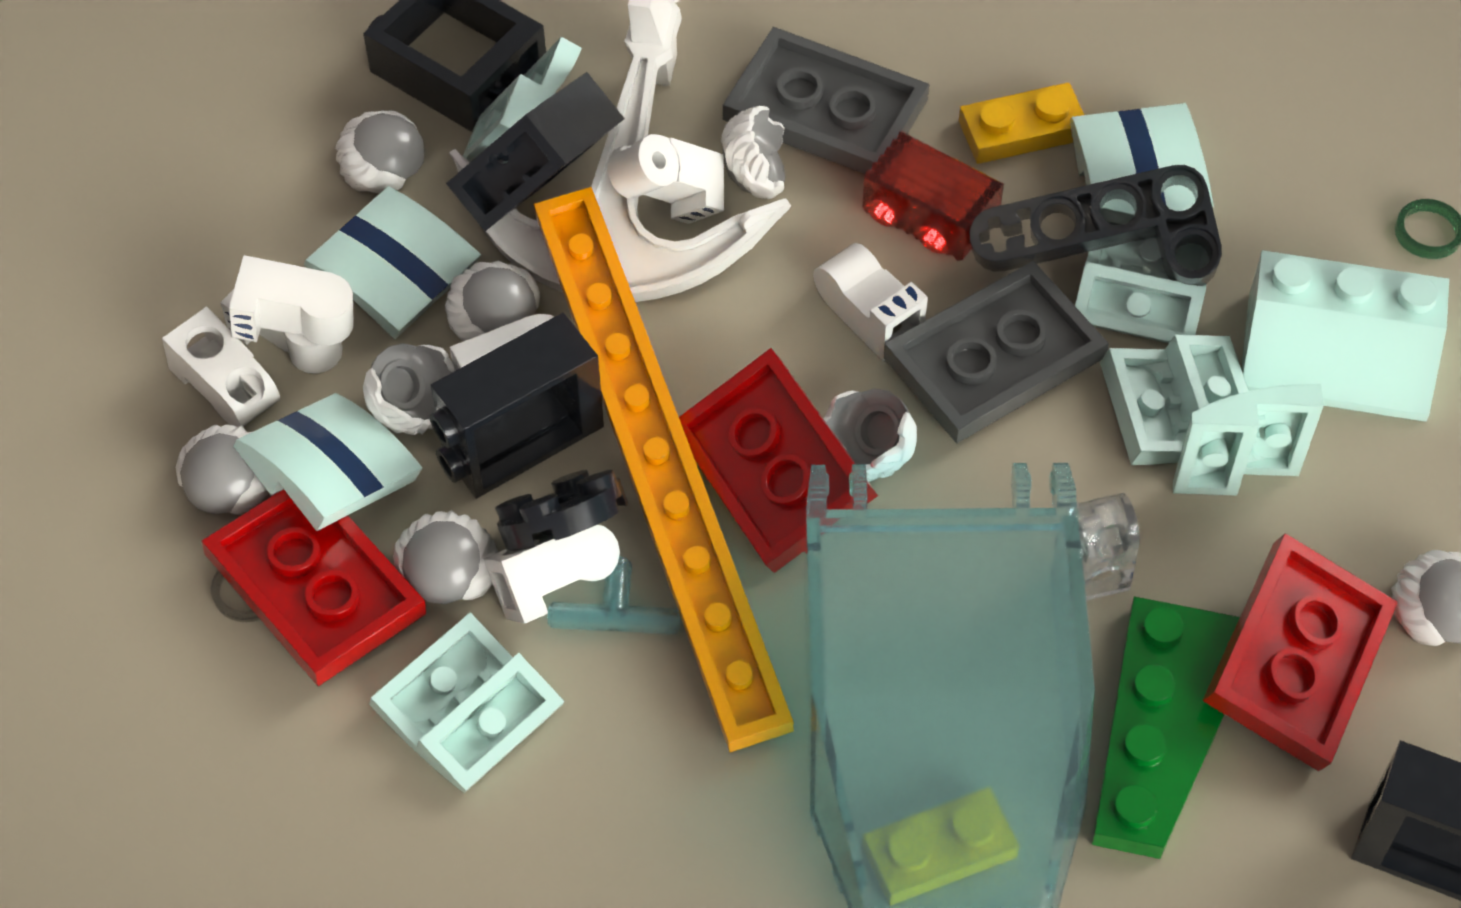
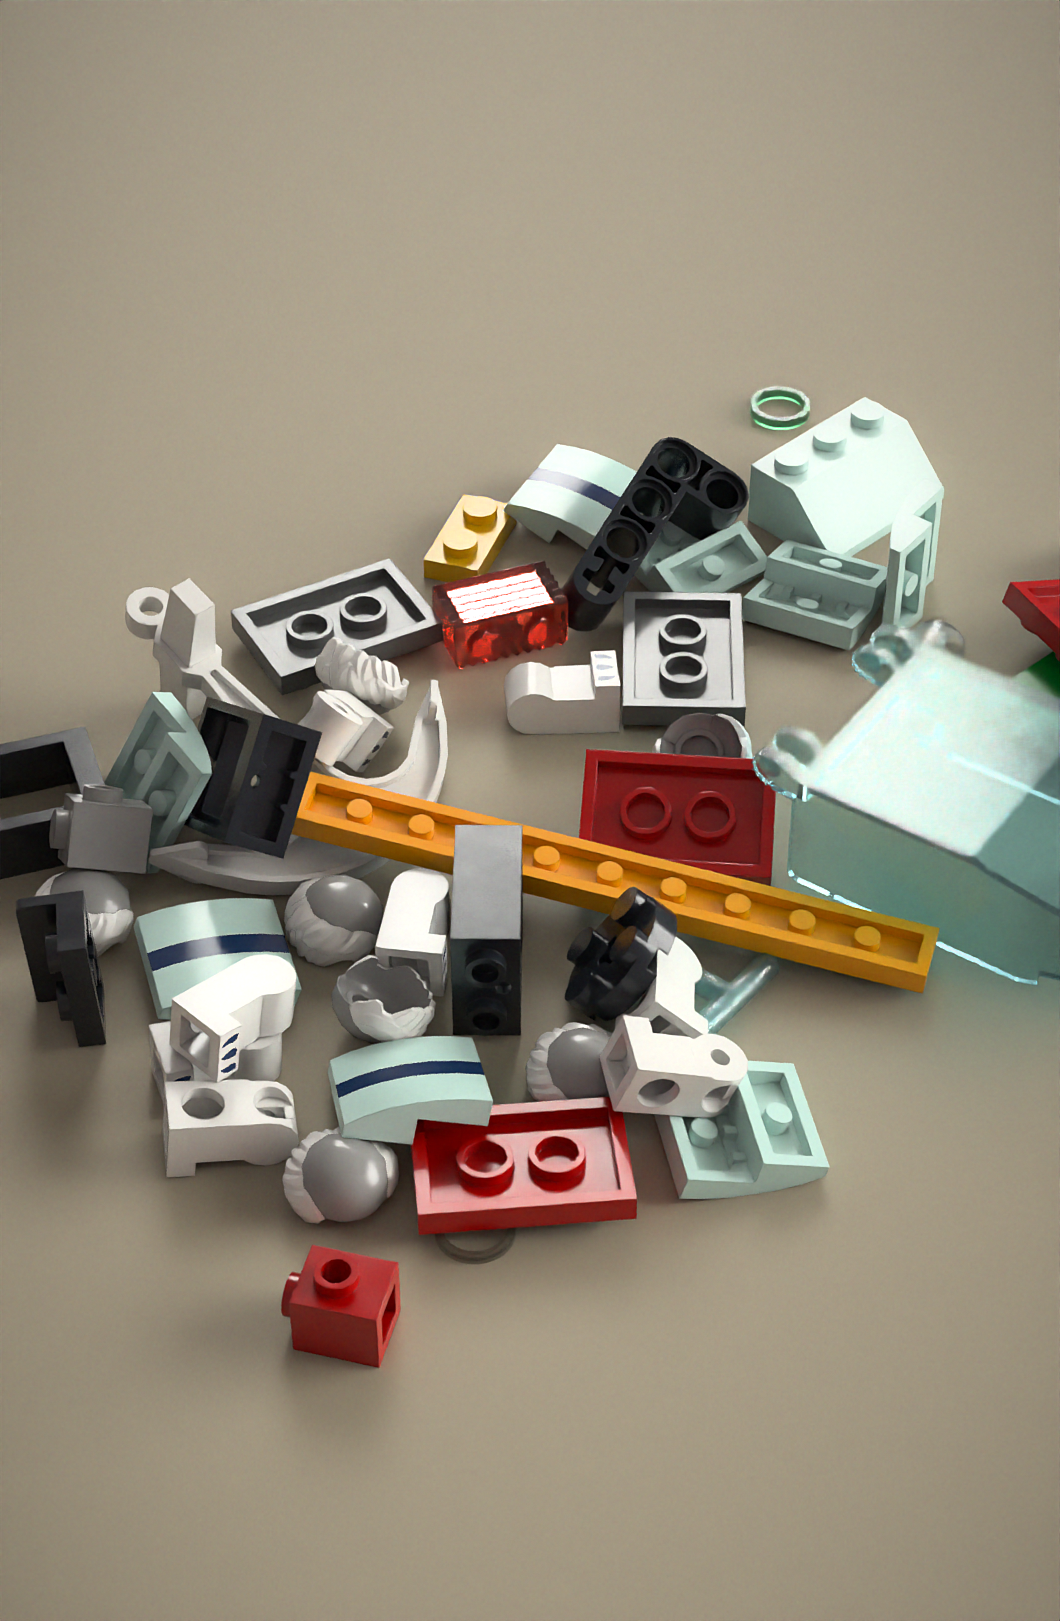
camera: 55 degrees left, 15 degrees down
none -> black bracket [16,890,106,1047]
none -> light grey brick [49,784,153,874]
none -> red brick [281,1245,401,1368]
none -> white leg [599,1015,748,1118]

